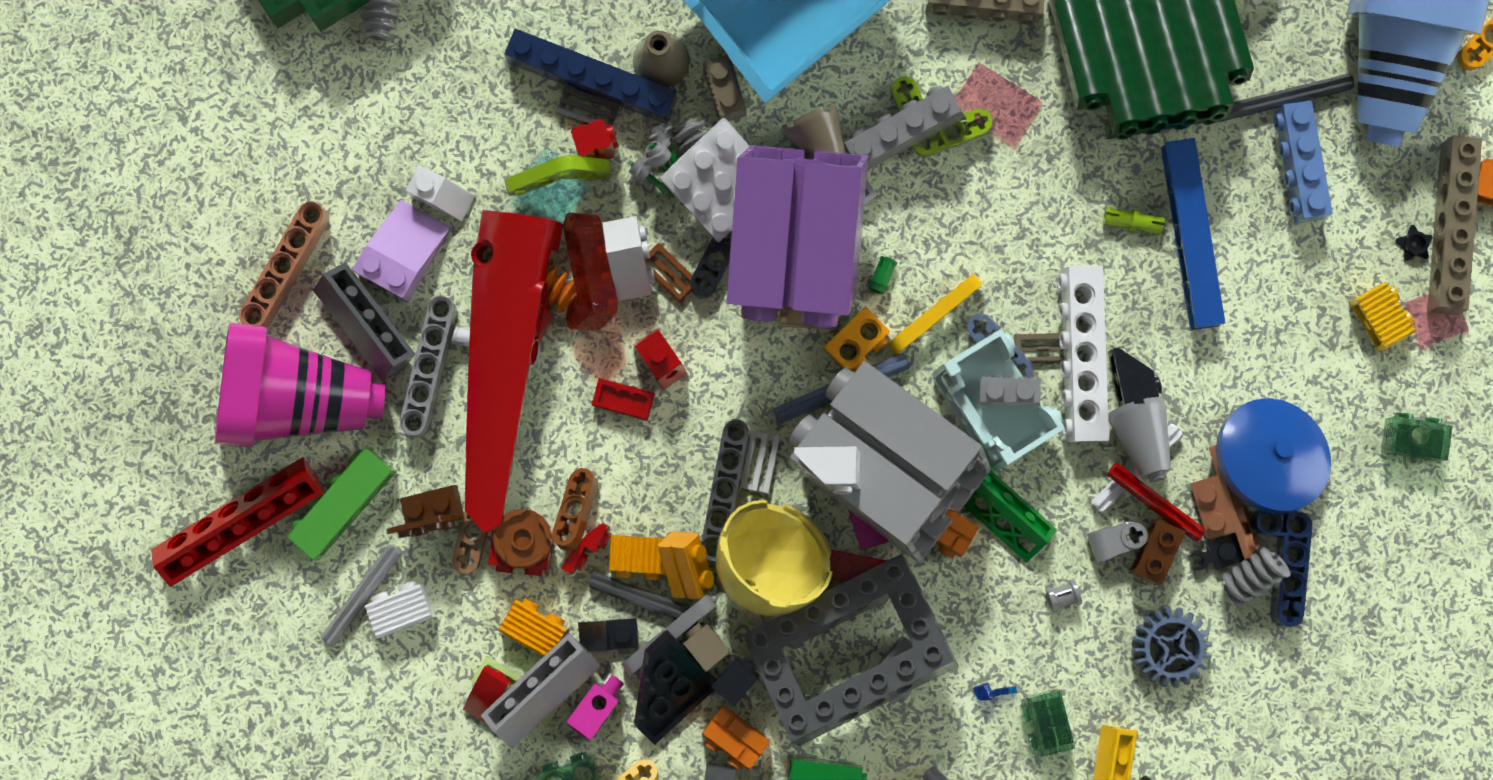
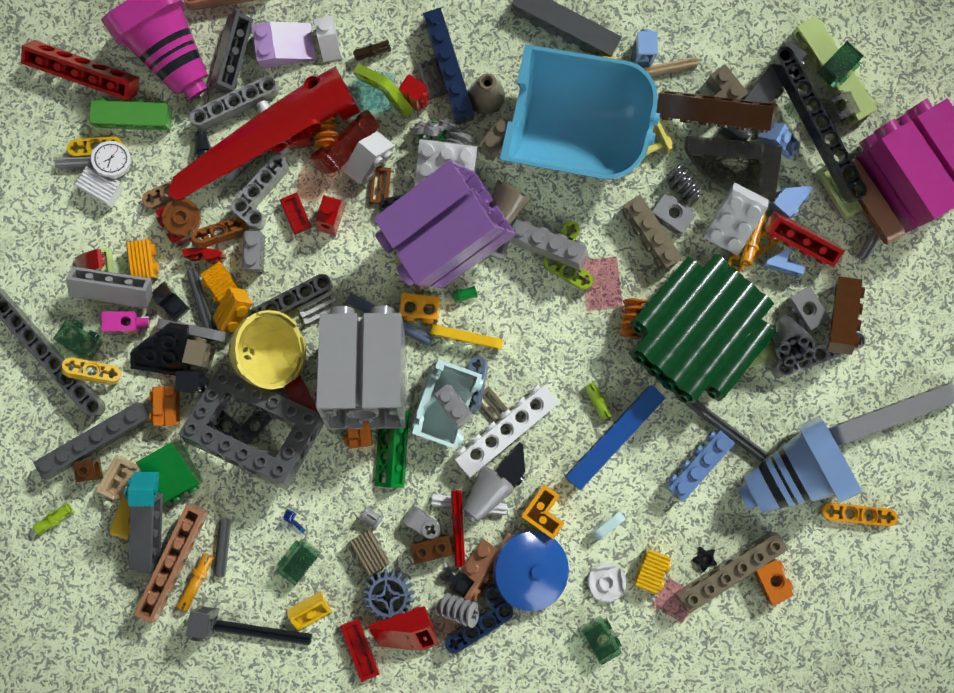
camera: 45 degrees right, 0 degrees up
reddish brown bracket [387,485,465,539] -> none
white slope [794,446,861,494] -> none
none -> yellow beam [67,137,124,157]
none -> white tile [91,141,131,178]
none -> black cone [194,131,212,158]
none -> black beam [213,410,273,445]
none -> light grey beam [231,155,289,230]
none -> light grey brick [241,231,267,273]
none -> red plate [340,618,380,682]
none -> dark tan brick [348,529,390,576]
none -> dark brown axle [353,39,391,61]
none -> red slope [368,606,439,651]
none -> light orange brick [520,483,565,540]
none -> white tile [587,562,626,602]
none -> light aqua beam [591,511,625,541]
none -> orange piece [618,298,648,340]

